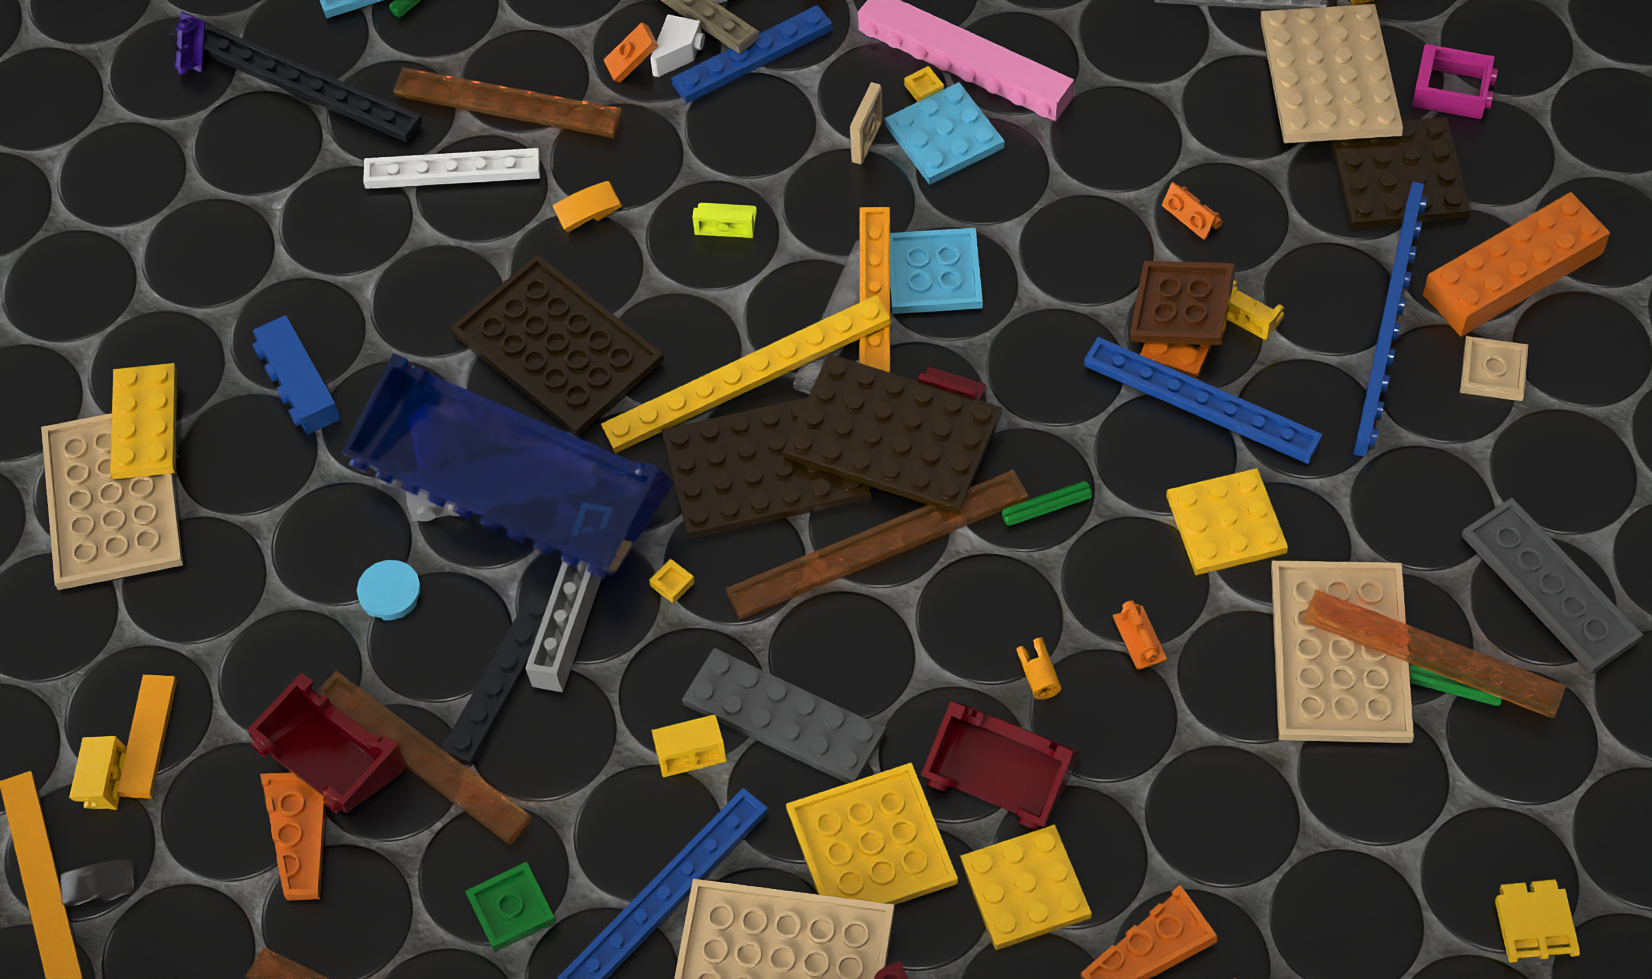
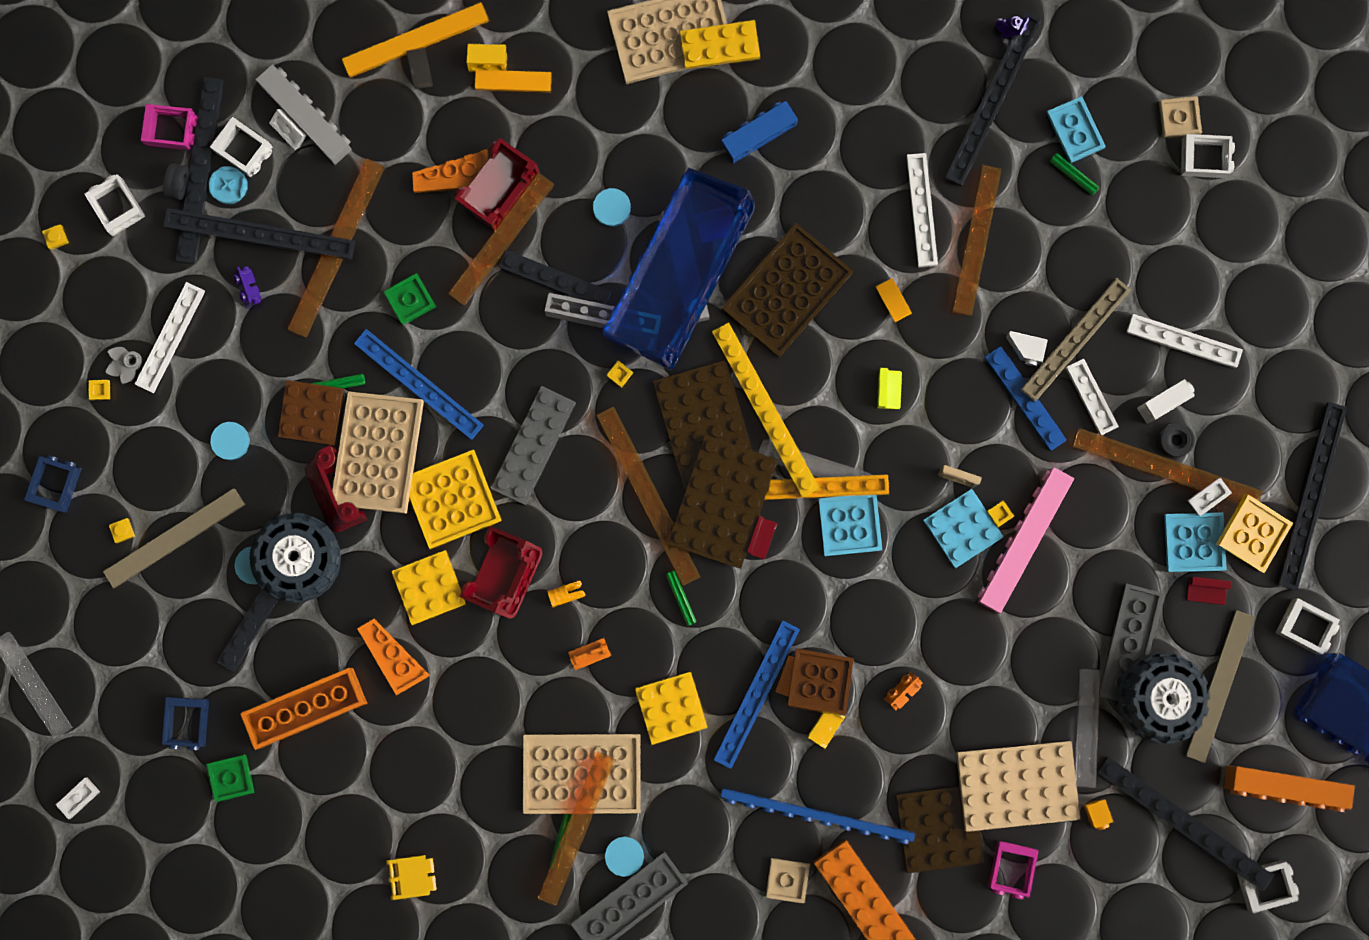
camera: 85 degrees right, 25 degrees up
orange plate [604,22,659,83] -> none
yellow hinge [651,715,727,778] -> none
none -> medium azure tile [605,836,644,877]

